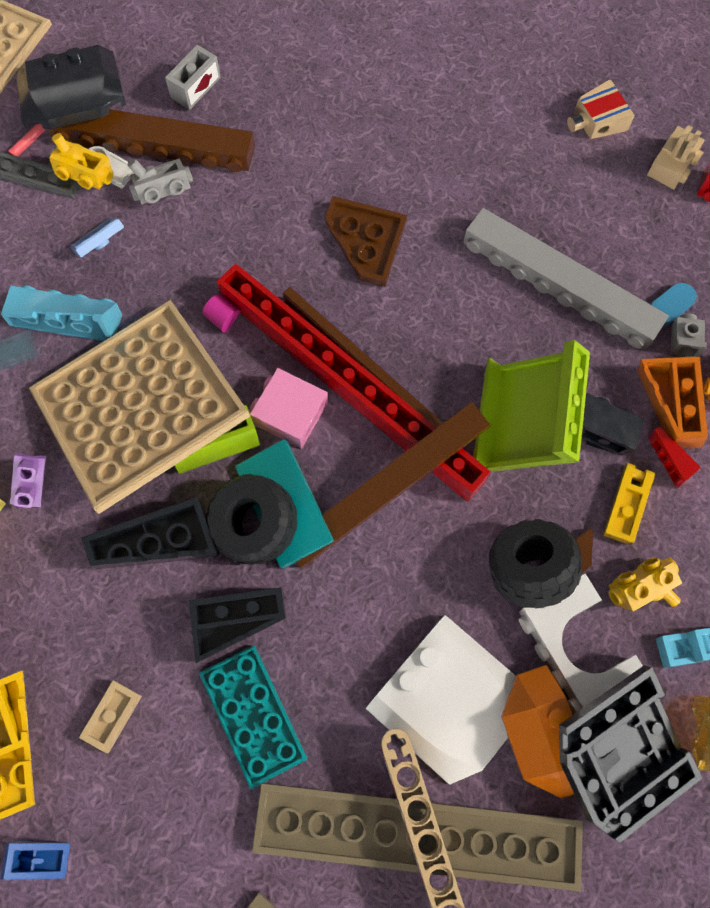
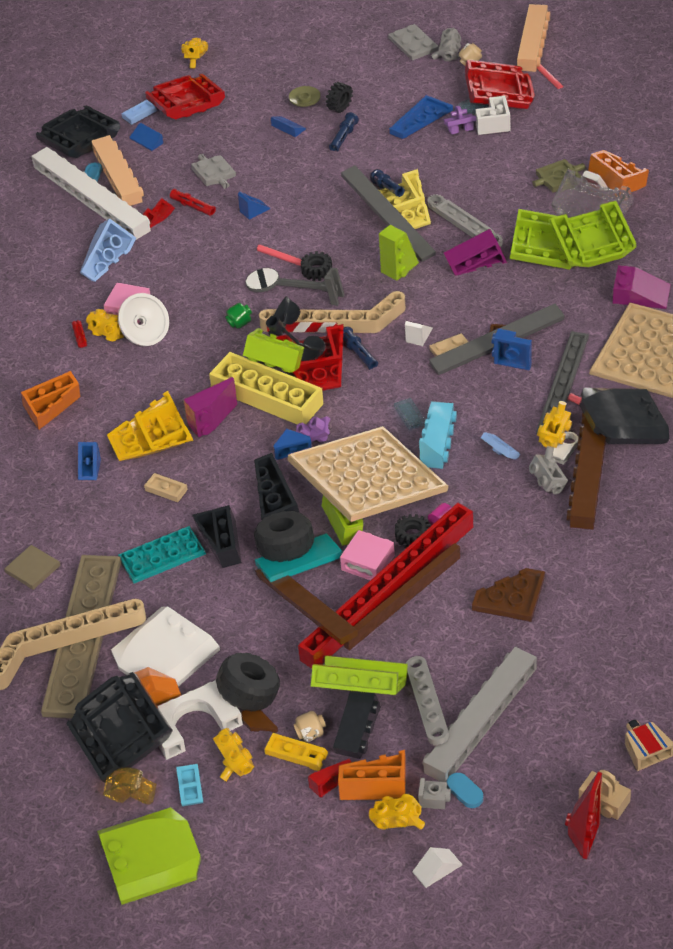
camera: 95 degrees right, 25 degrees down
light grey brick [165,45,221,110] -> none
none -> blue slope [274,429,312,460]
none -> tan head [293,711,326,742]
none -> black tyre [395,514,430,548]
none -> light grey plate [406,656,449,746]

